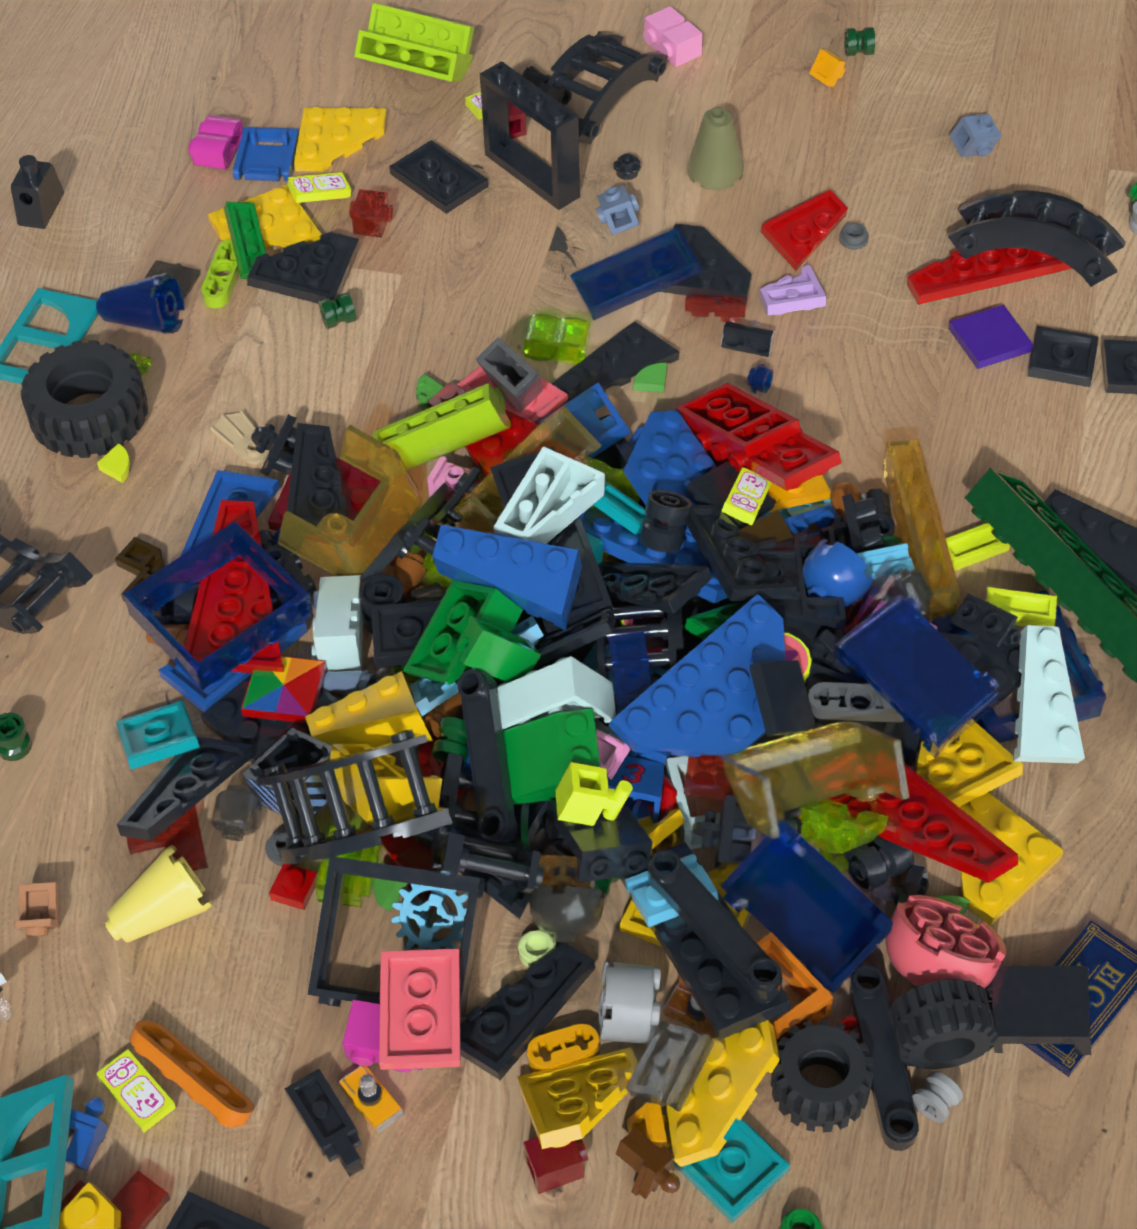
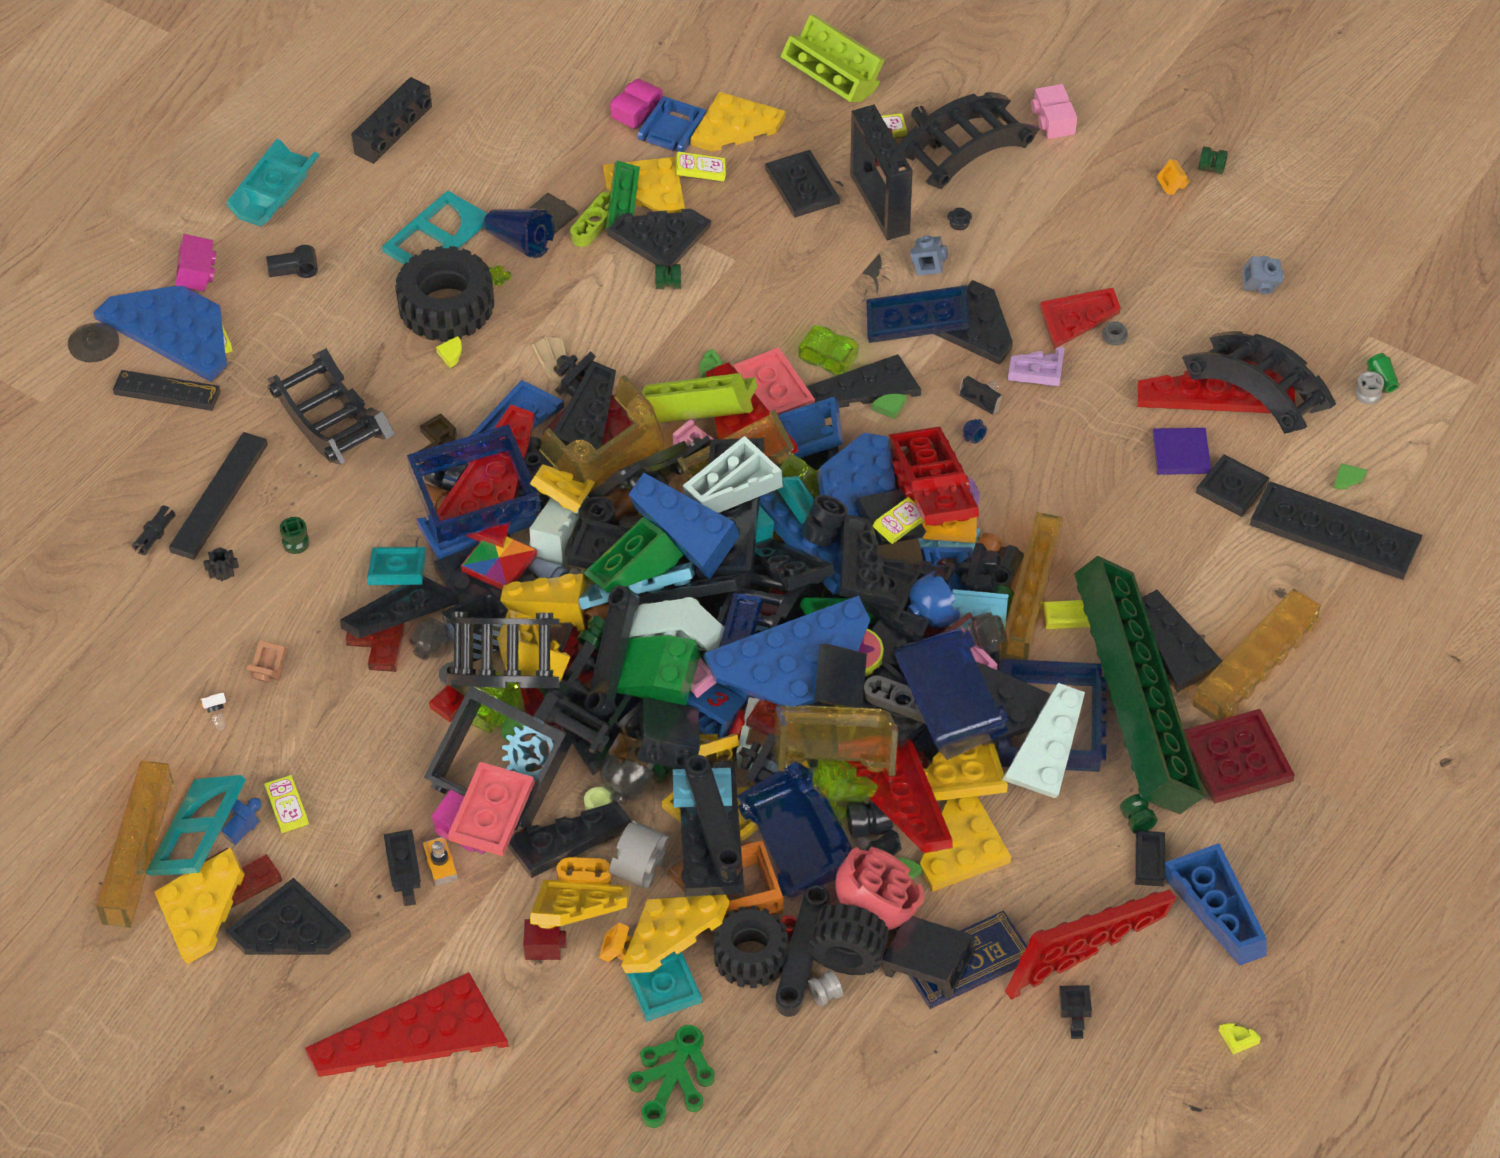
camera: 20 degrees right, 0 degrees up
black torso [11,155,64,229] -> none
light yellow cone [104,845,214,943] -> none
orange plate [129,1020,254,1128] -> none
clear red brick [349,189,393,238] -> none
green hinge [456,615,541,683] -> none
flat silver slope [475,337,543,412] -> none
neon yellow brick [555,762,633,826] -> none
reddish brown piece [616,1129,680,1199] -> none
clear smoke plate [626,1021,715,1112] -> none
clear red plate [685,295,746,322] -> none
olive cone [687,107,744,190] -> none
black hinge [950,593,1021,647] -> none
neon yellow tile [985,587,1057,627] -> none
none -> yellow wing [530,464,595,513]

